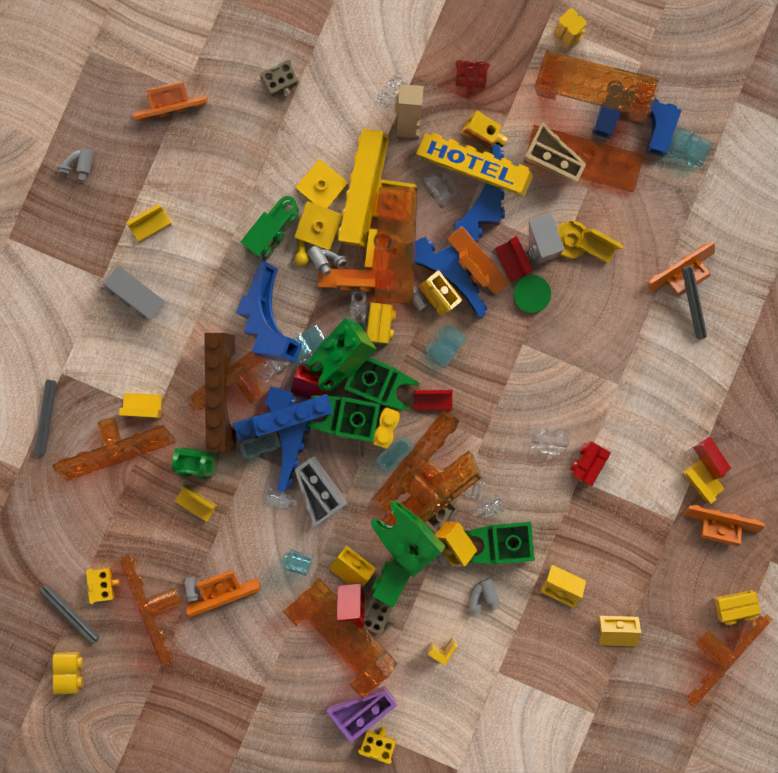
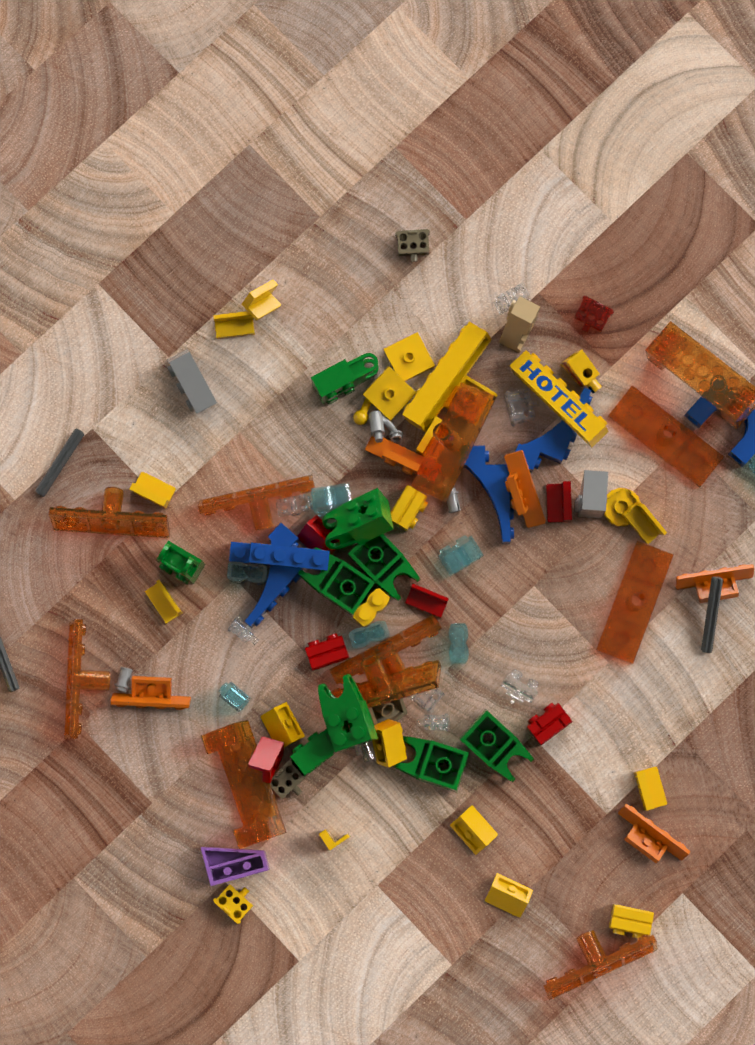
camera: 30 degrees right, 5 degrees down
light grey plant [57,148,94,181] -> none
yellow piece [86,567,120,604] -> none
orange bracket [132,81,208,122] -> none
reddish brown arch [204,332,236,451] -> none
blue arch [236,261,302,363] -> none
light grey wedge [295,456,348,528] -> none
clear piece [350,291,368,326] -> none
yellow brick [418,270,462,316] -> none
light grey plant [467,578,499,615] -> none
green tile [513,275,551,313] -> none
tan wedge [523,121,586,185] -> none
yellow brick [554,8,587,47] -> none
red panel [693,436,732,479] -> none
none -> yellow panel [241,280,281,320]
none -> red brick [305,633,350,671]
none -> clear light blue brick [448,623,469,664]
none -> green brick [459,709,534,782]
none -> clear orange plate [596,541,674,664]

